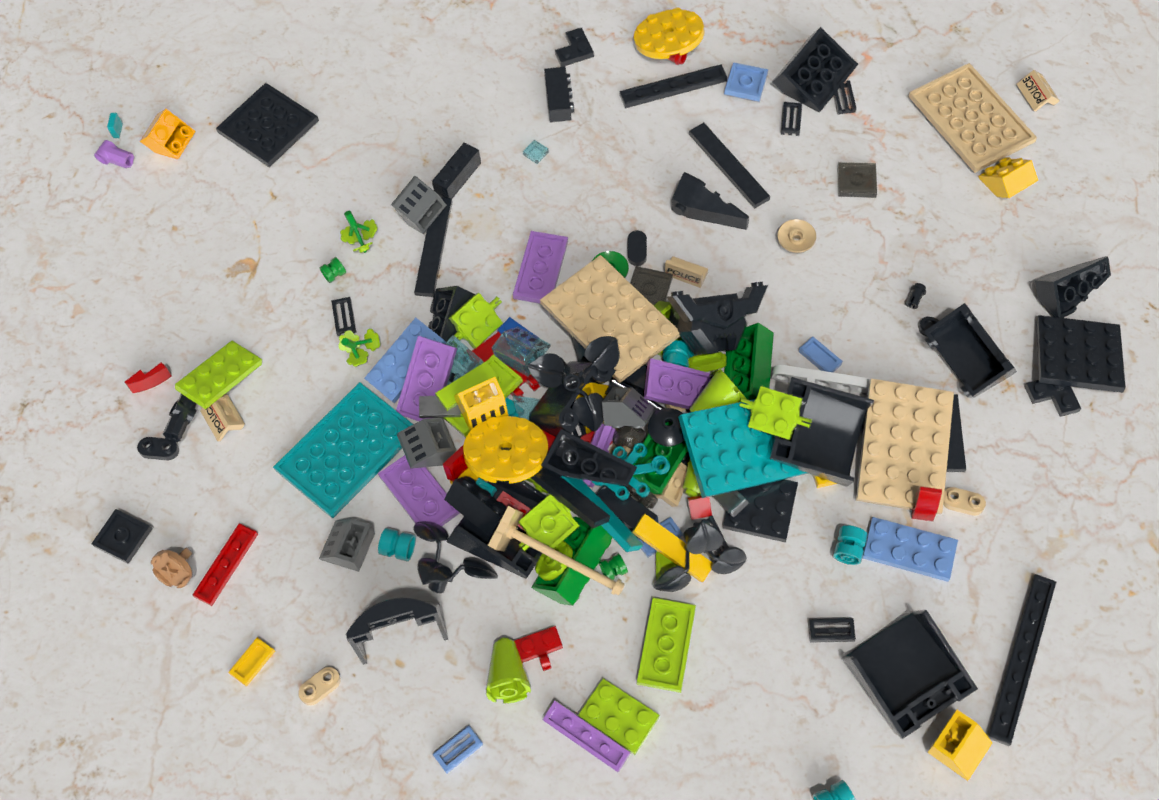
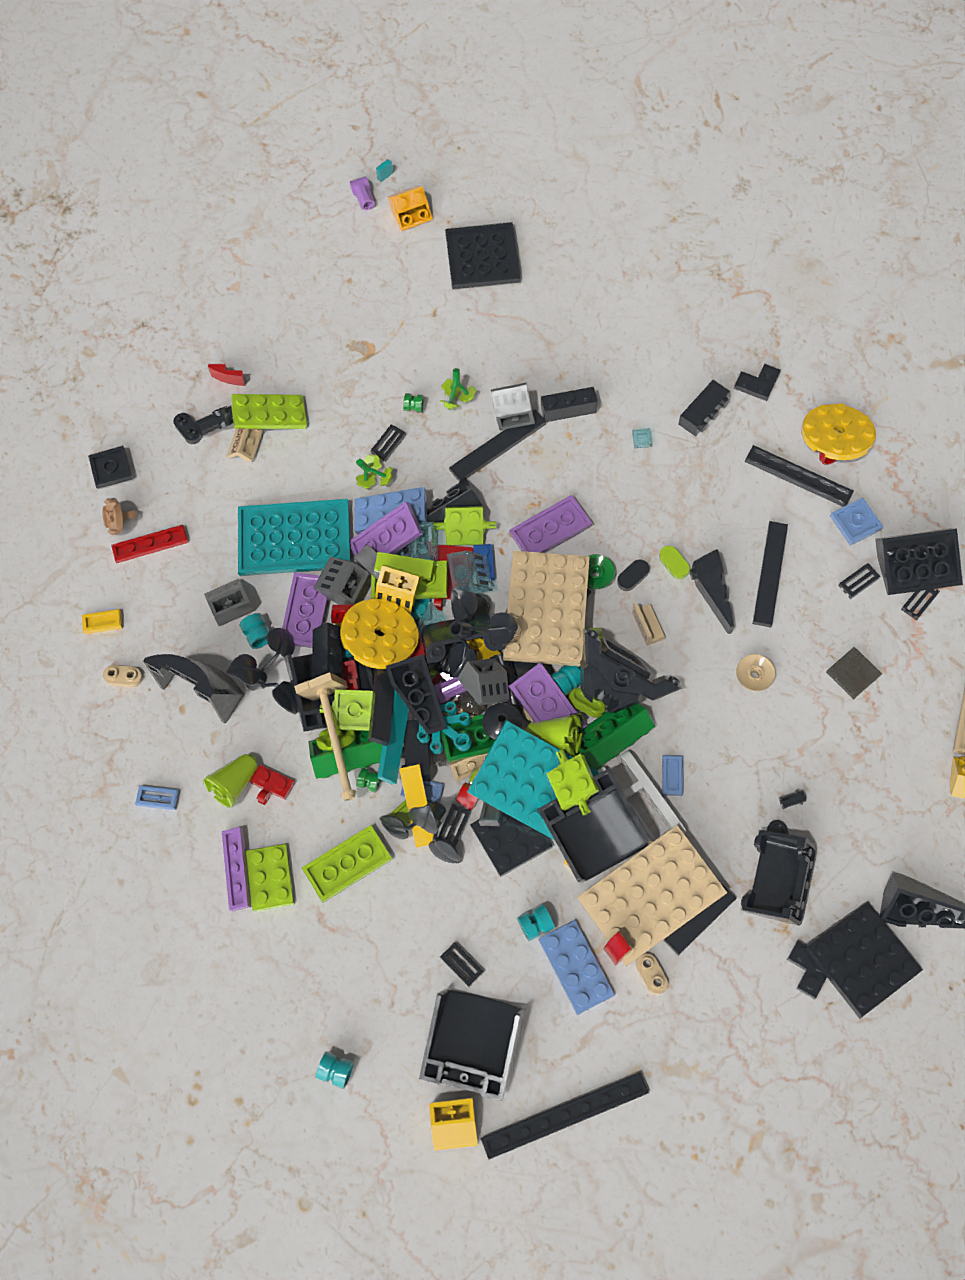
camera: 45 degrees right, 5 degrees up
clear smoke tile [630,266,673,306] -> none
none -> lime tile [659,546,690,579]

